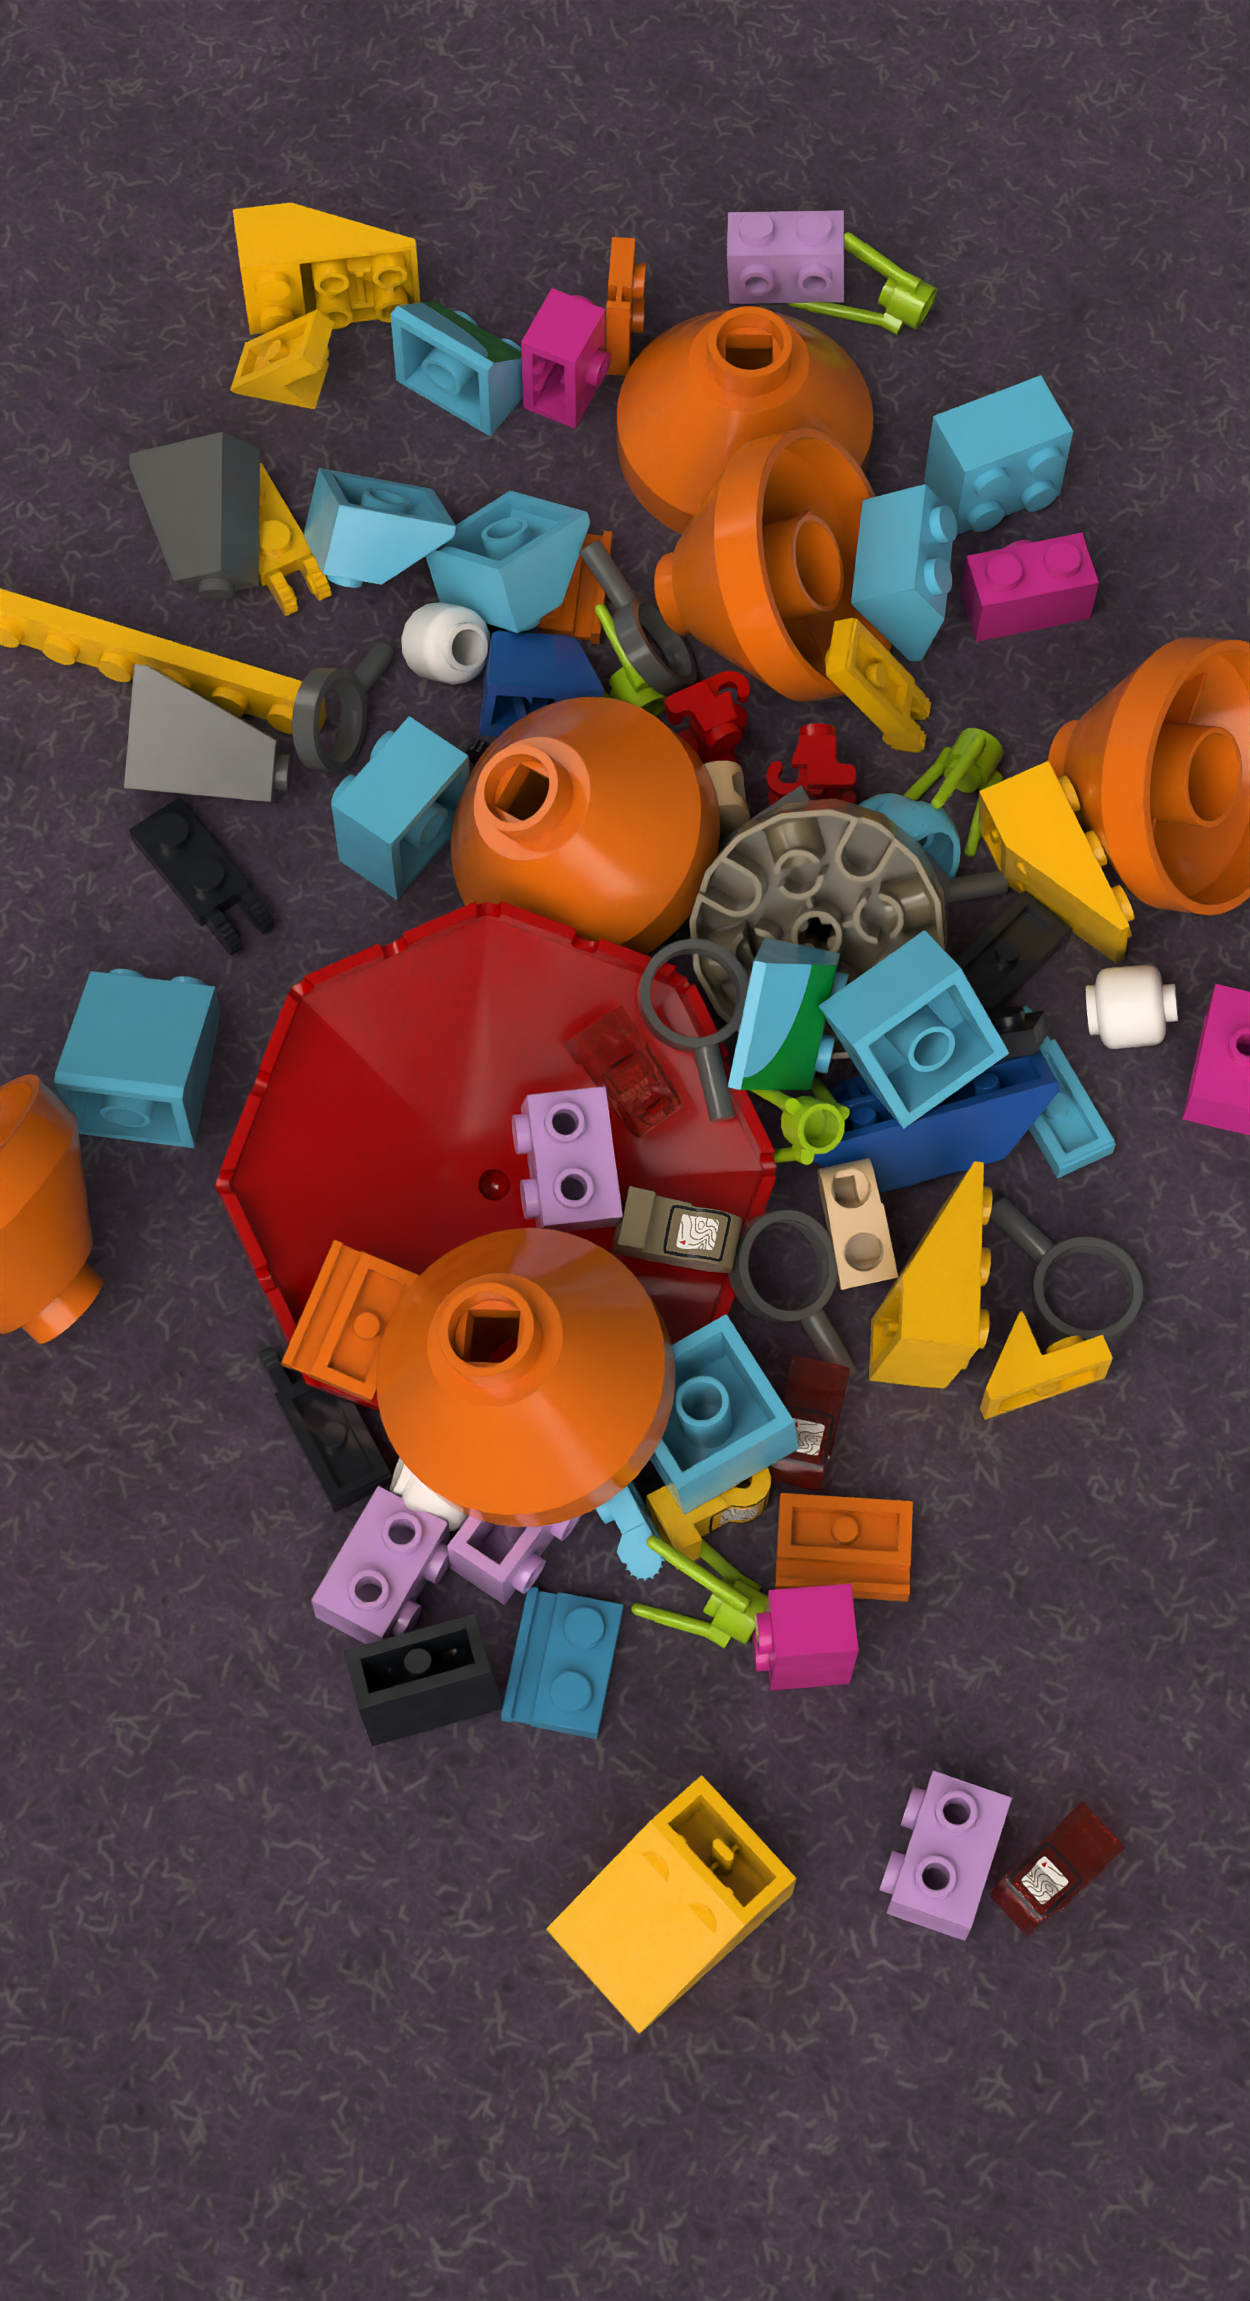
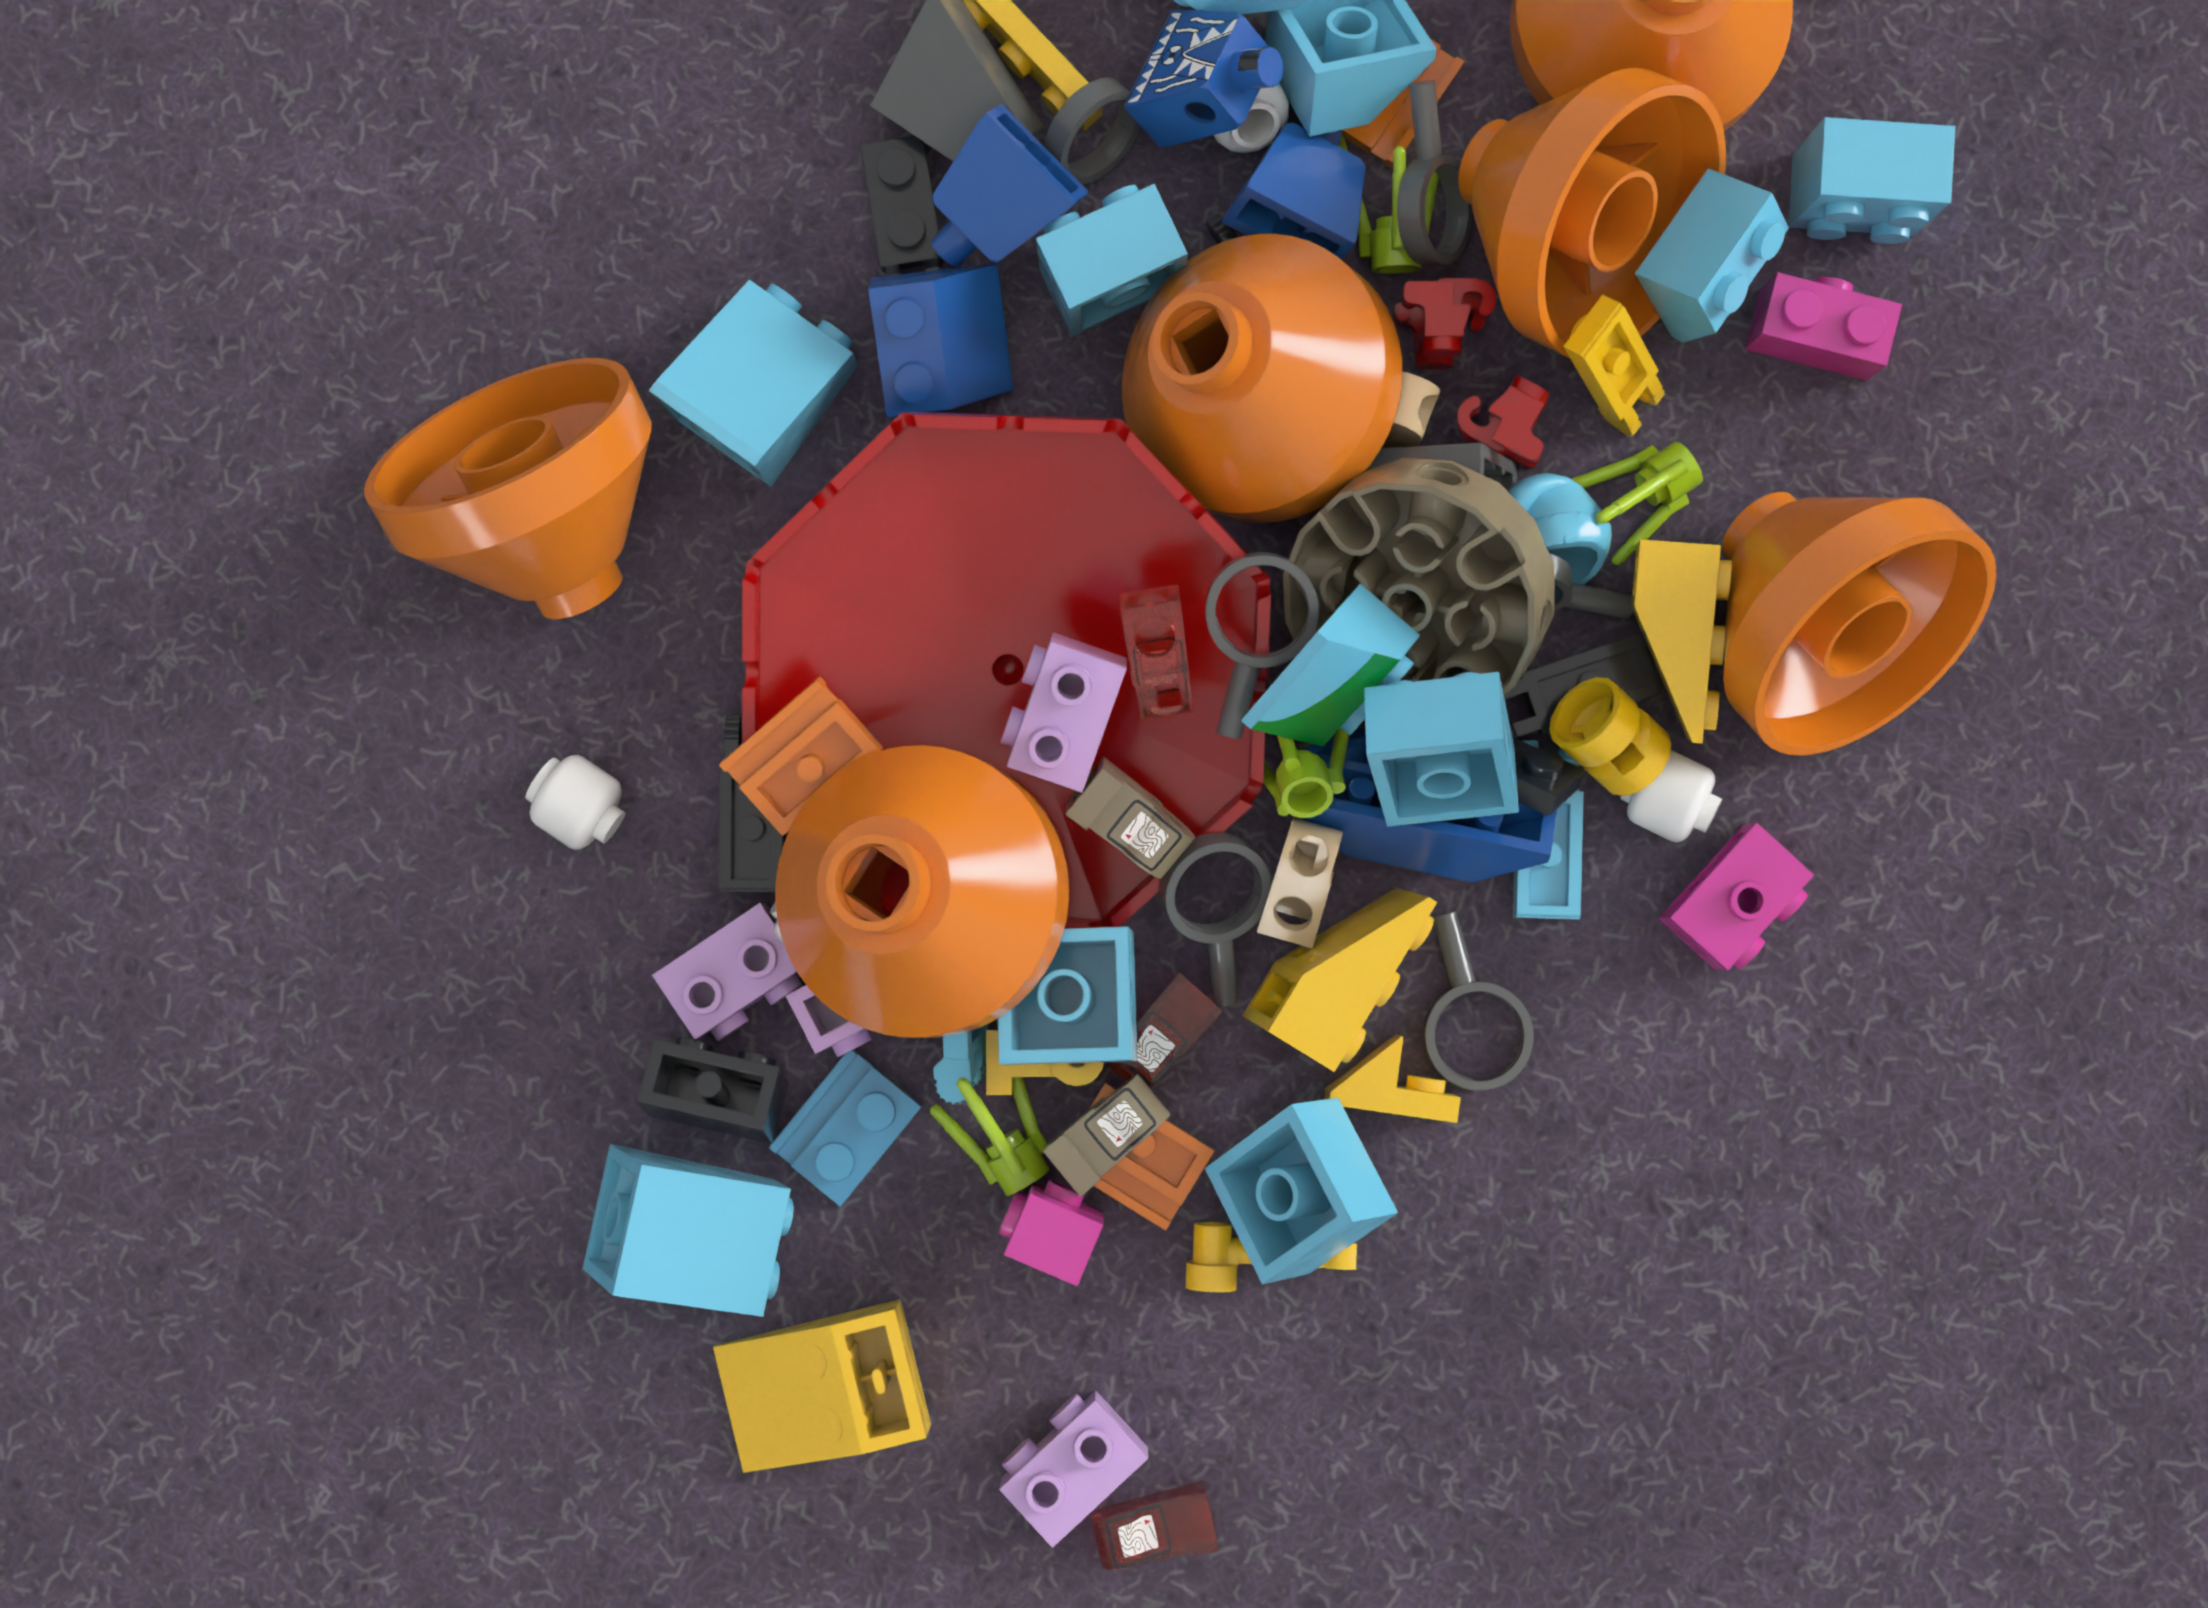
camera: 30 degrees right, 20 degrees up
none -> white head [525,755,626,850]
none -> medium azure slope [582,1144,794,1317]
none -> blue slope [868,263,1013,417]
none -> blue torso [931,104,1089,267]
none -> dark tan leg [1043,1074,1171,1197]
none -> blue torso [1123,9,1283,148]
none -> yellow brick [1185,1222,1357,1292]
none -> medium azure brick [1205,1098,1398,1284]
none -> yellow wheel [1549,677,1672,796]

